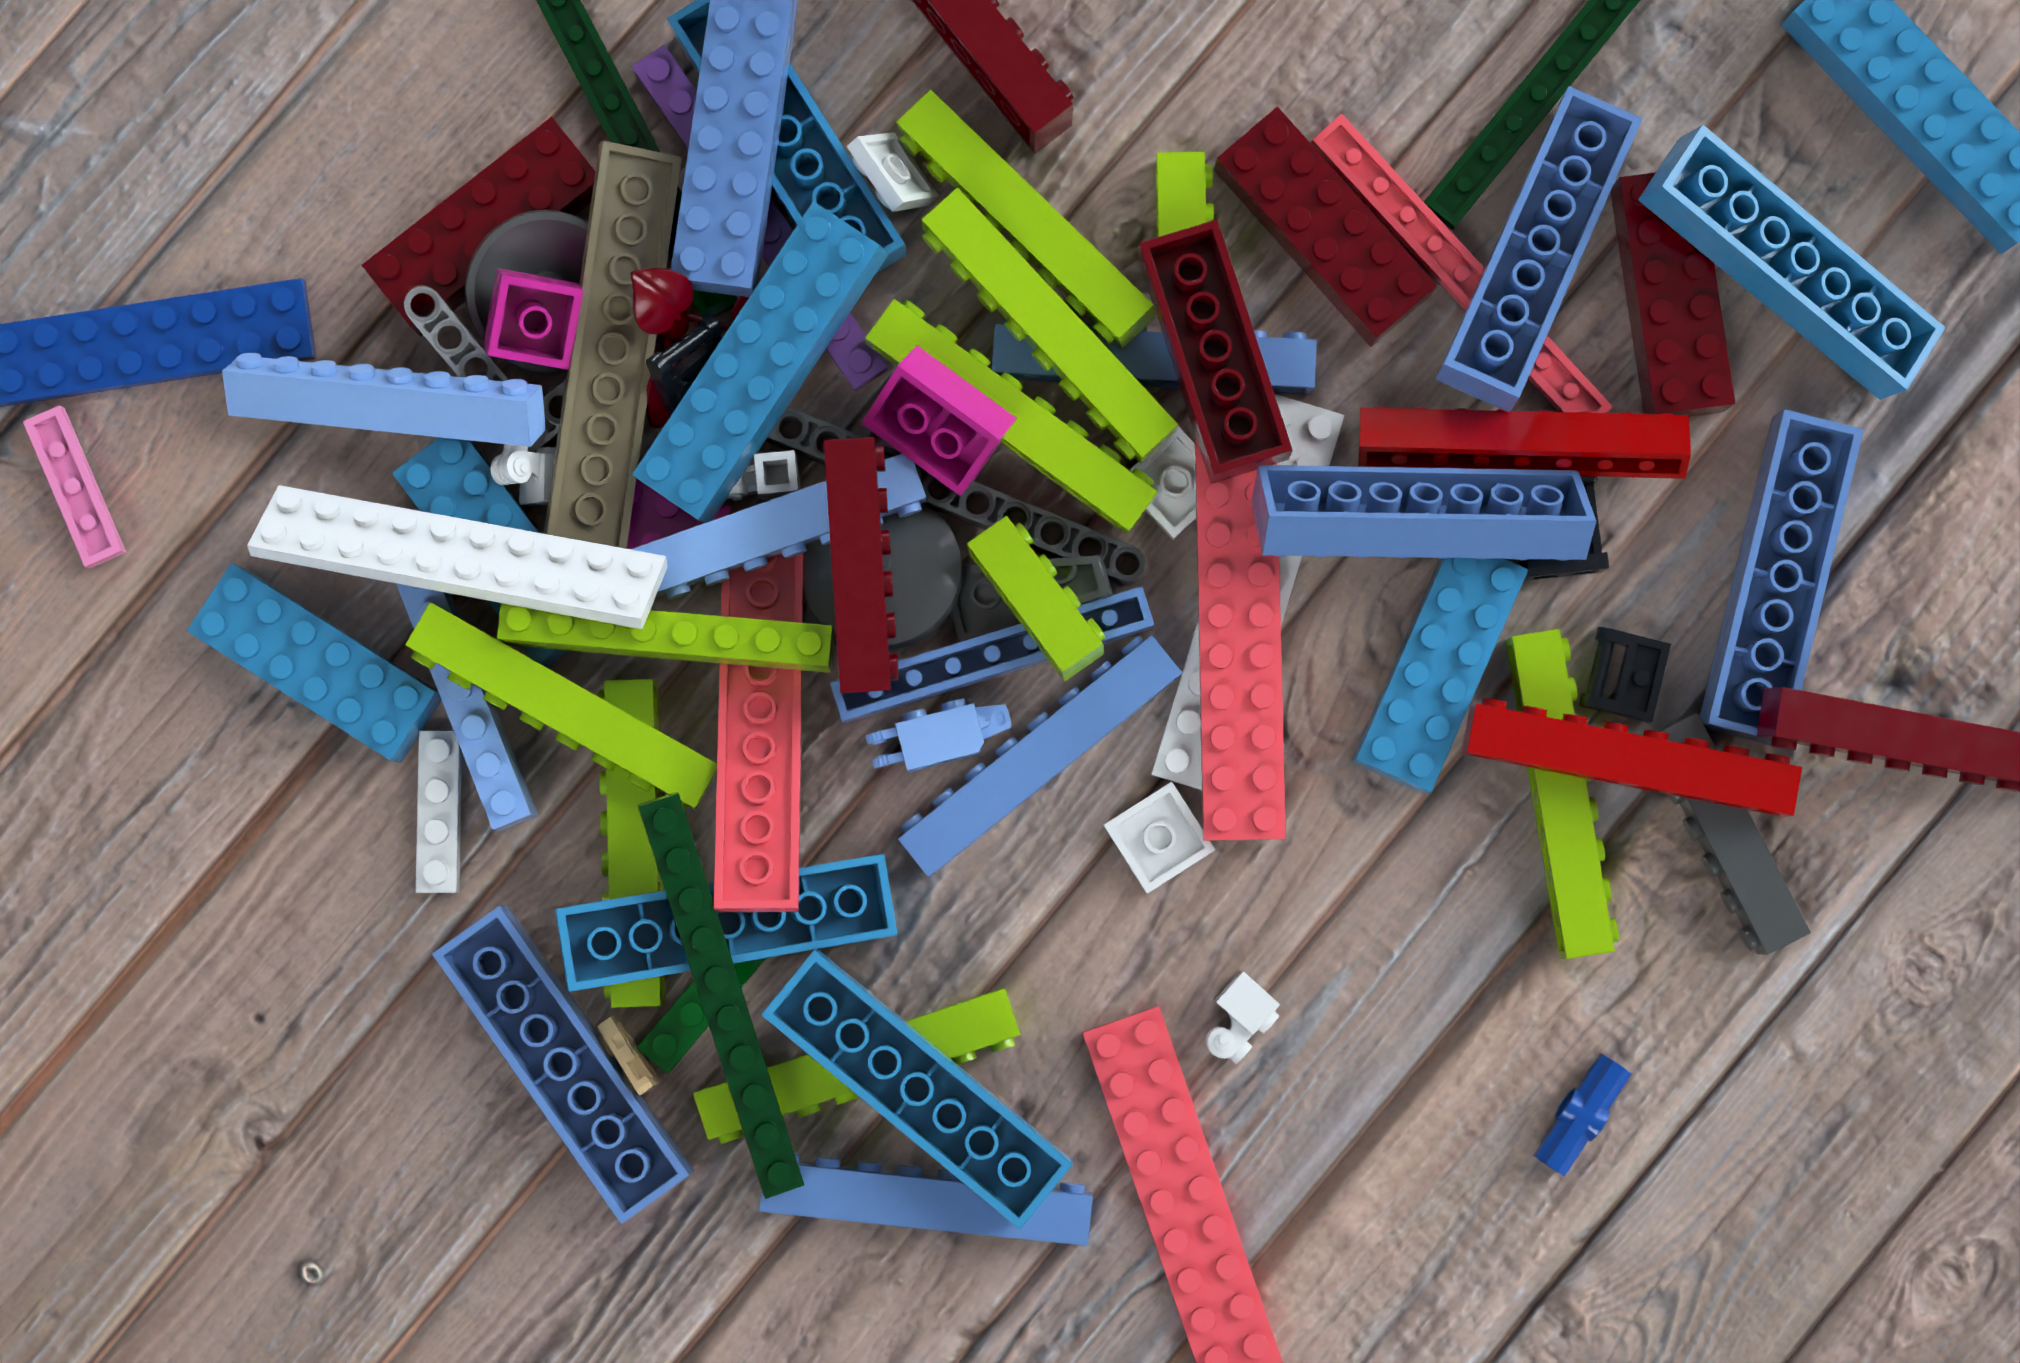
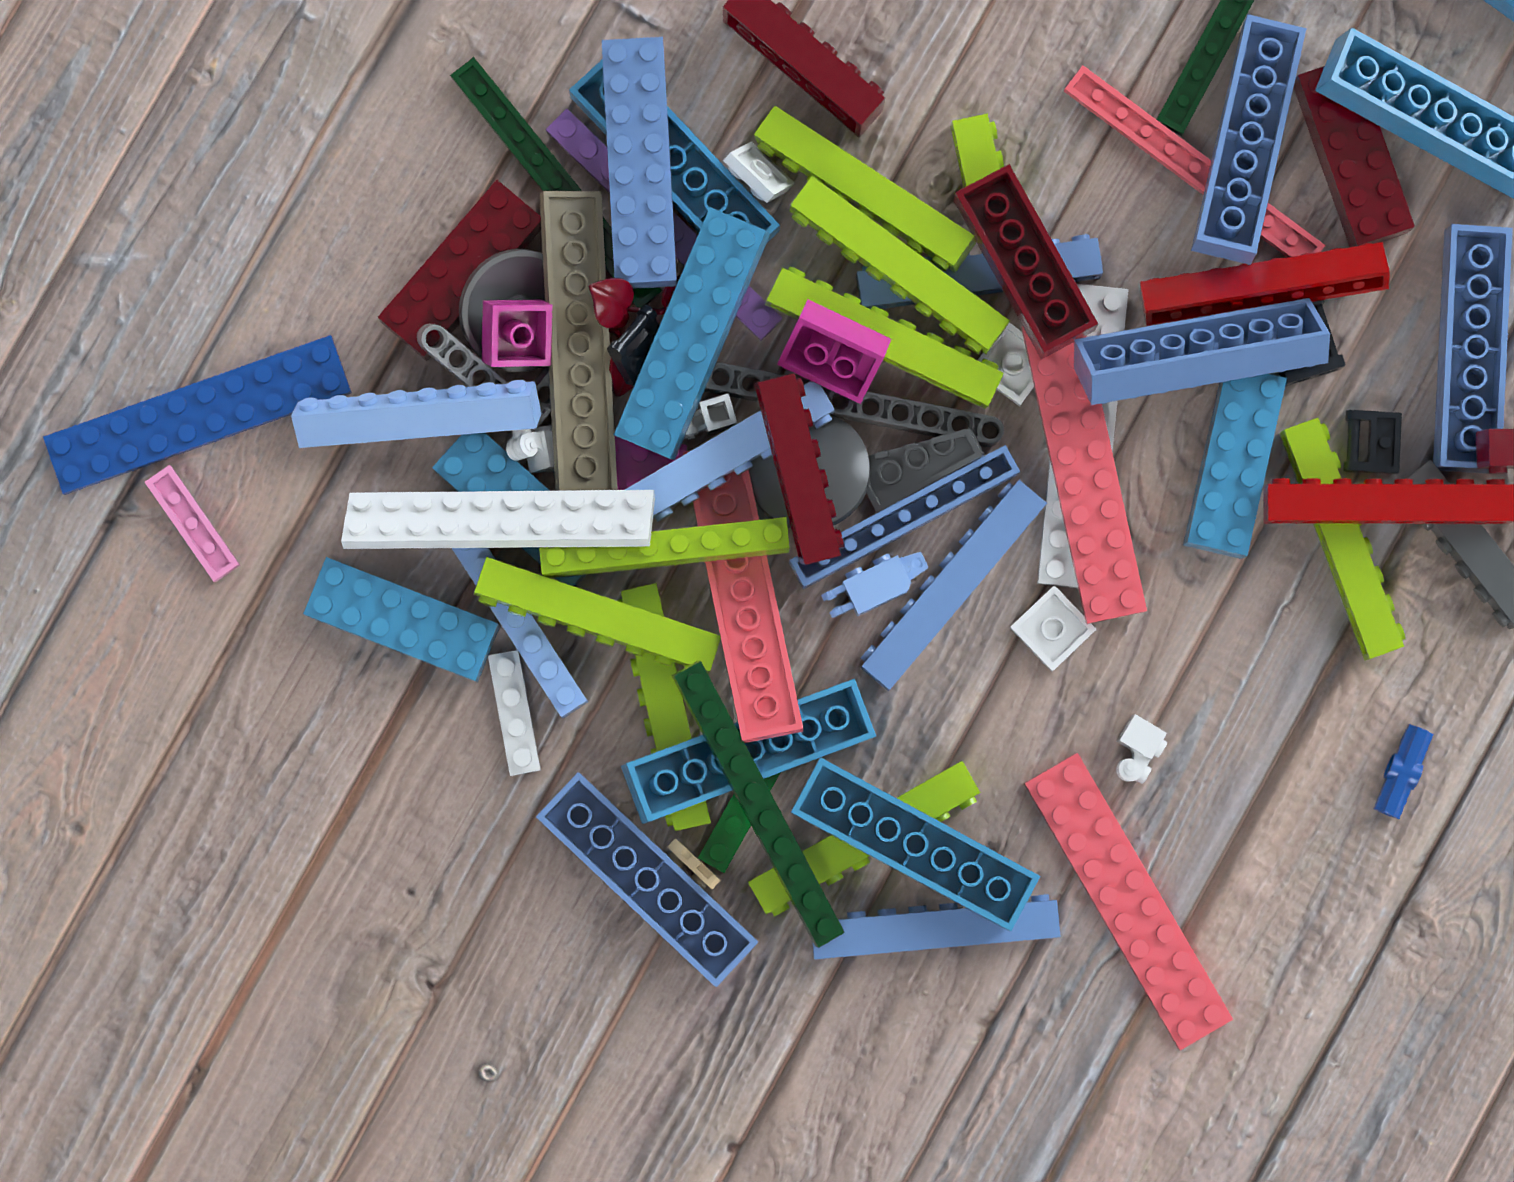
camera: 20 degrees left, 0 degrees up
lime brick [967,516,1106,682] -> none
dark red brick [1214,106,1437,347] -> none

